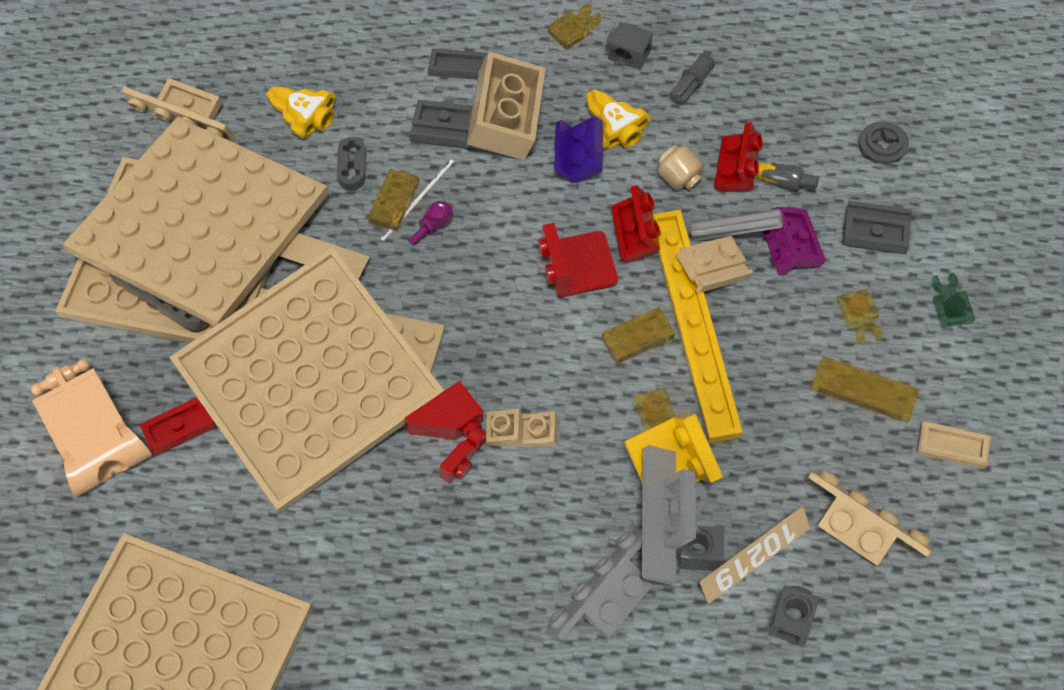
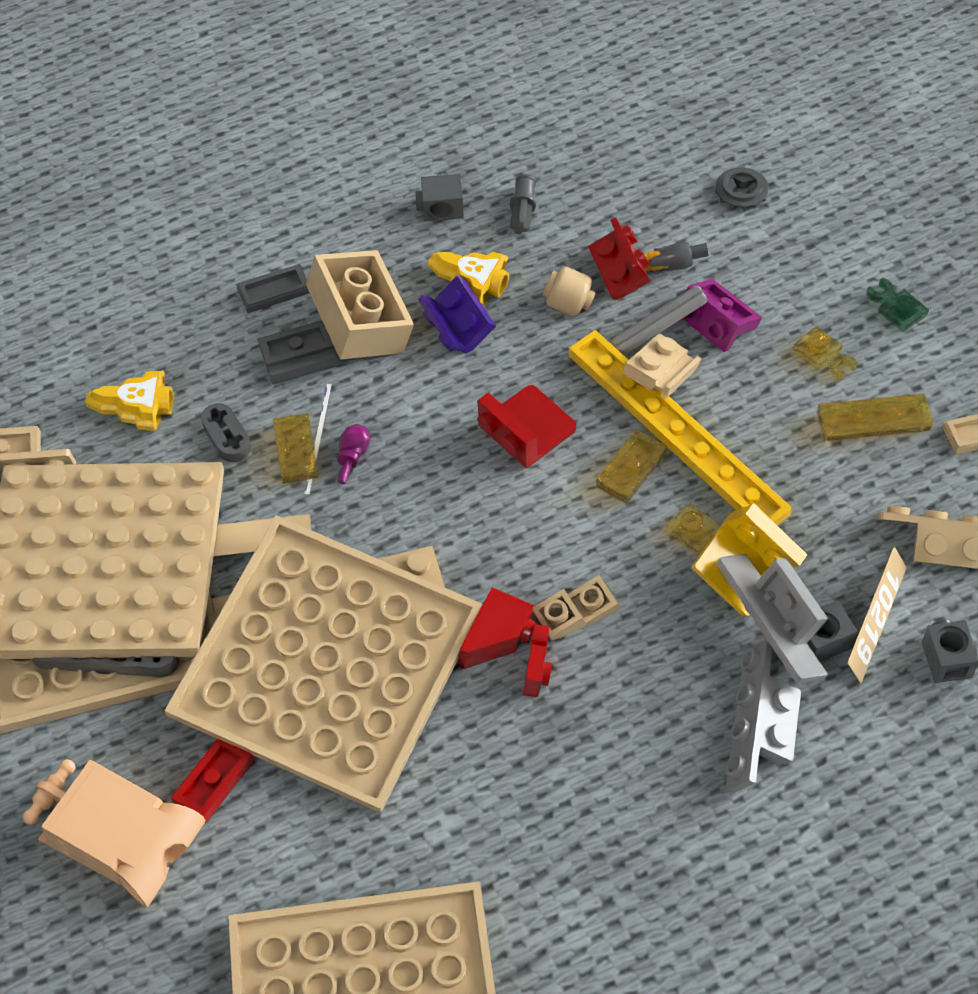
camera: 30 degrees left, 5 degrees down
clear yellow plate [548,4,601,50] -> none
red bracket [611,185,661,263] -> none
dark grey plate [843,201,912,254] -> none

